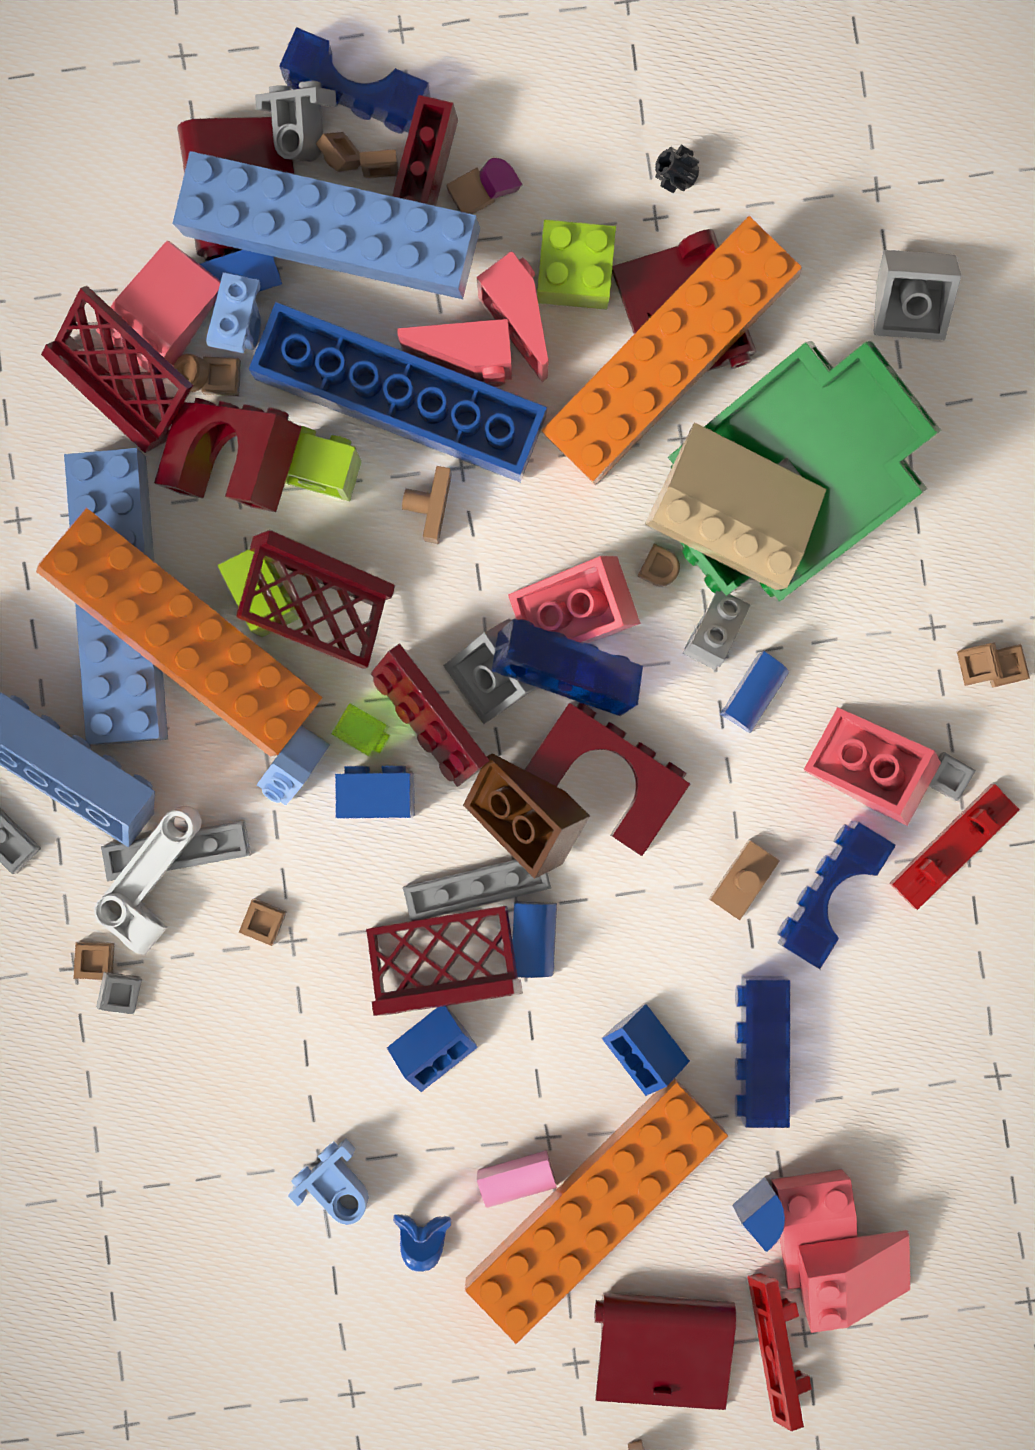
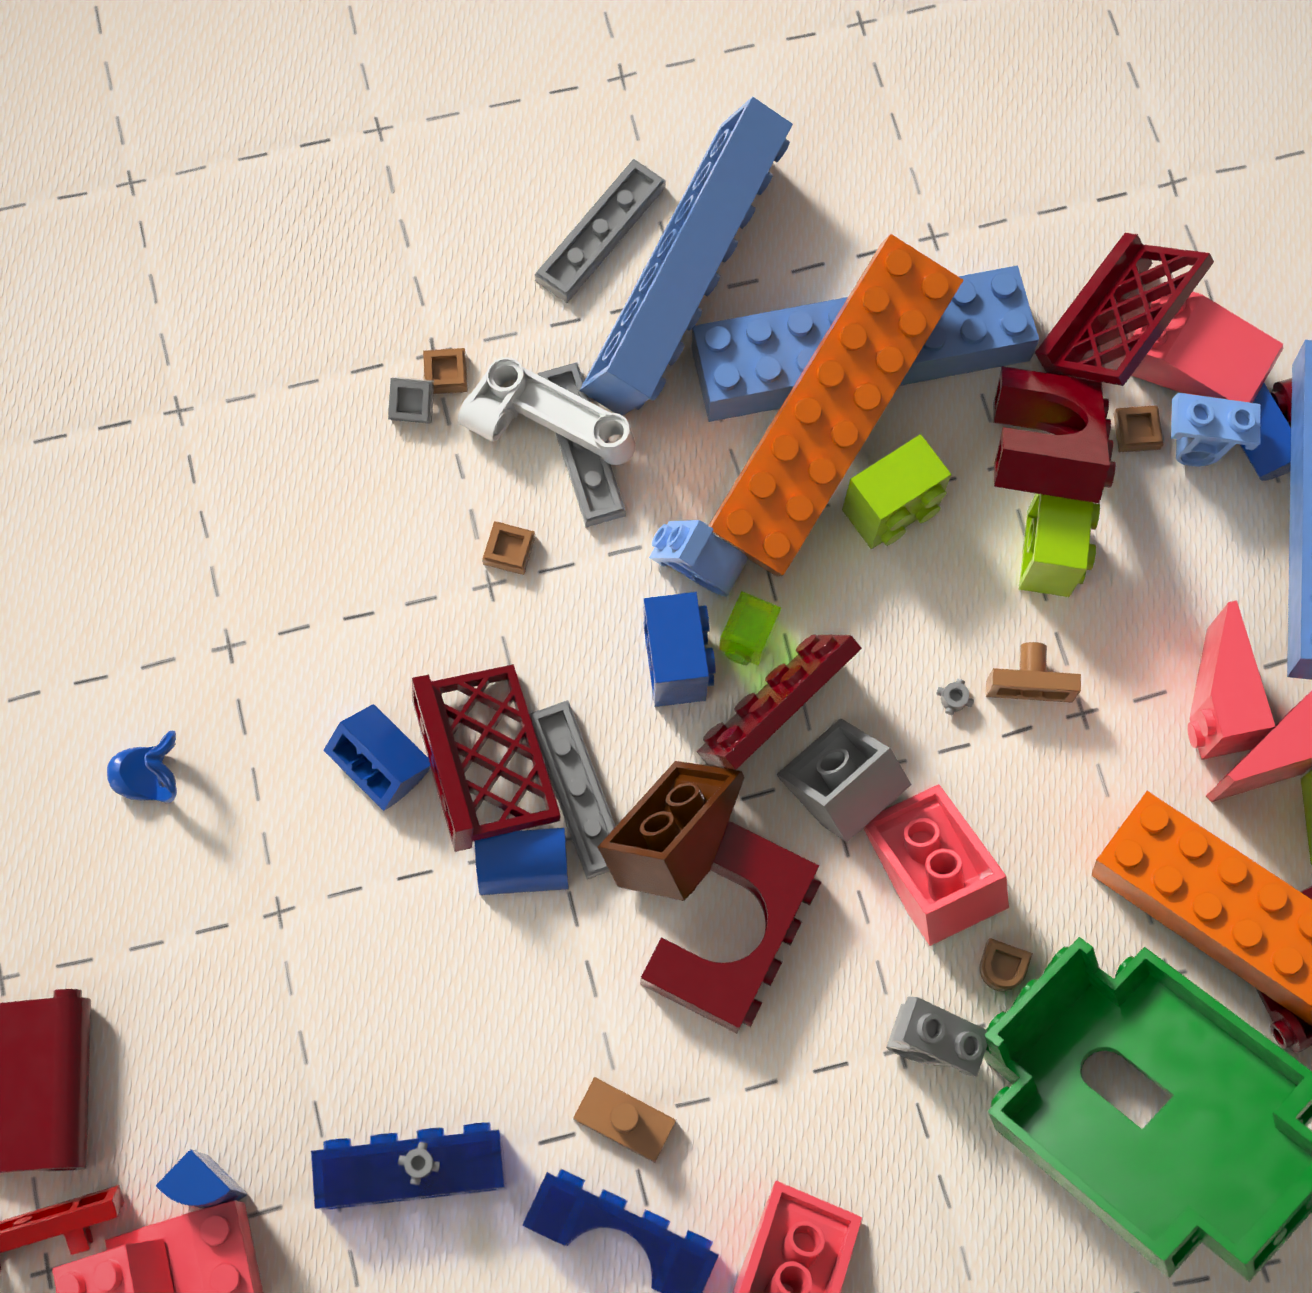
camera: 85 degrees right, 15 degrees down
medium nougat tile [174,354,208,392] -> none
dark red fence [236,530,395,669] -> none
blue brick [249,302,547,482] -> none
light blue pin [288,1138,369,1225] -> none
orange brick [465,1078,728,1344] -> none
bright pink brick [477,1150,557,1208] -> none
clear blue brick [491,619,643,717] -> none
blue brick [602,1004,690,1096] -> none
tan slope [645,422,826,590] -> none
blue brick [720,651,789,733] -> none
none -> light grey piece [398,1142,440,1185]
none -> light grey piece [936,679,974,715]

